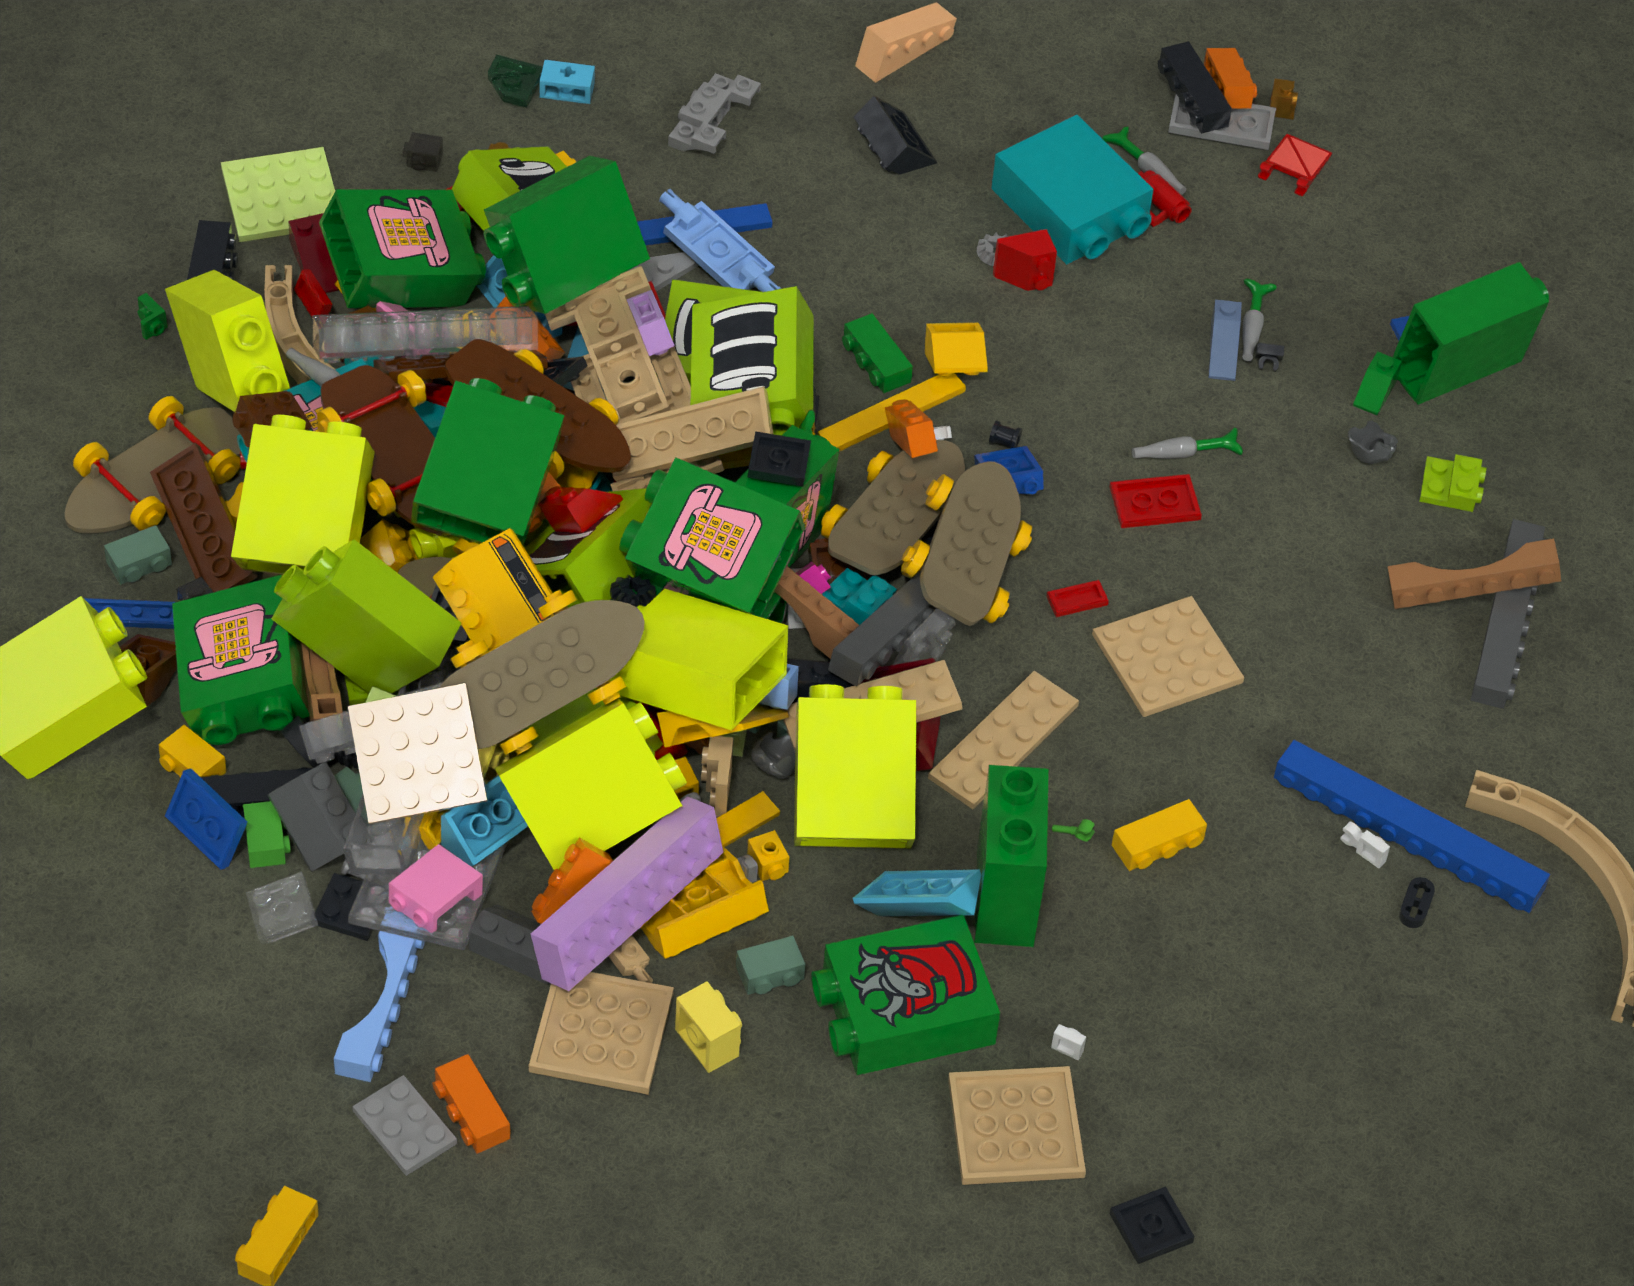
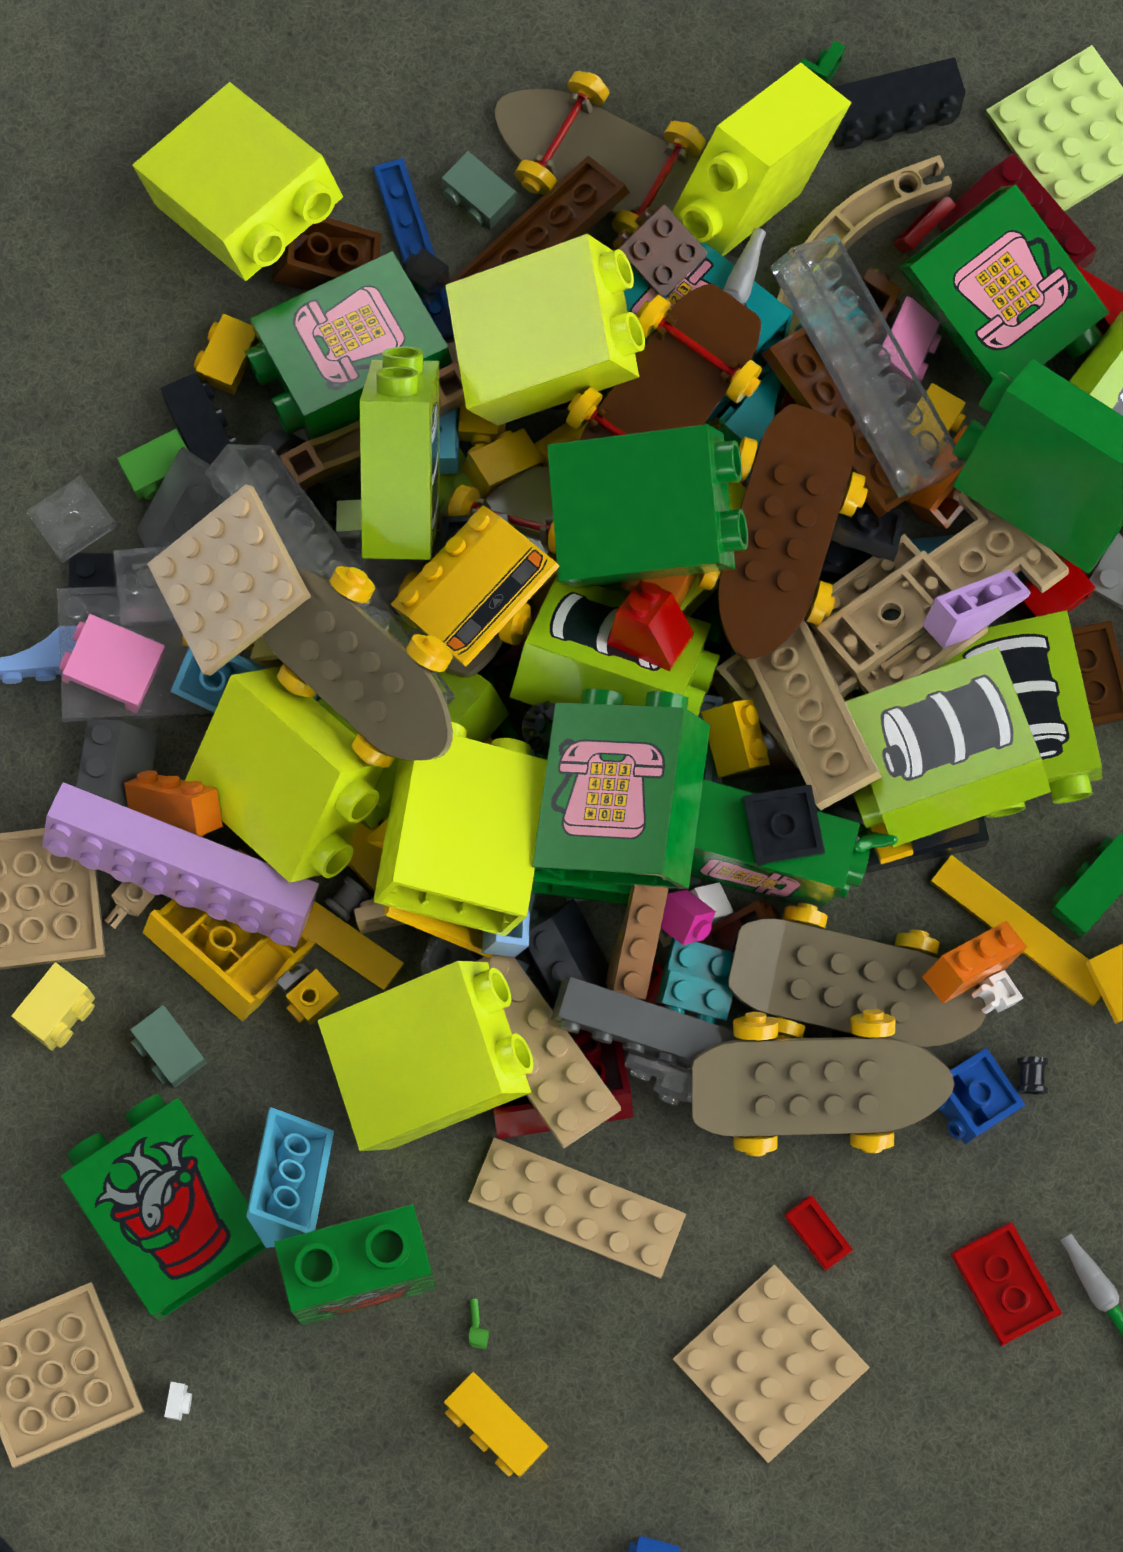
camera: 75 degrees right, 25 degrees up
blue tile [165,768,247,870] -> none

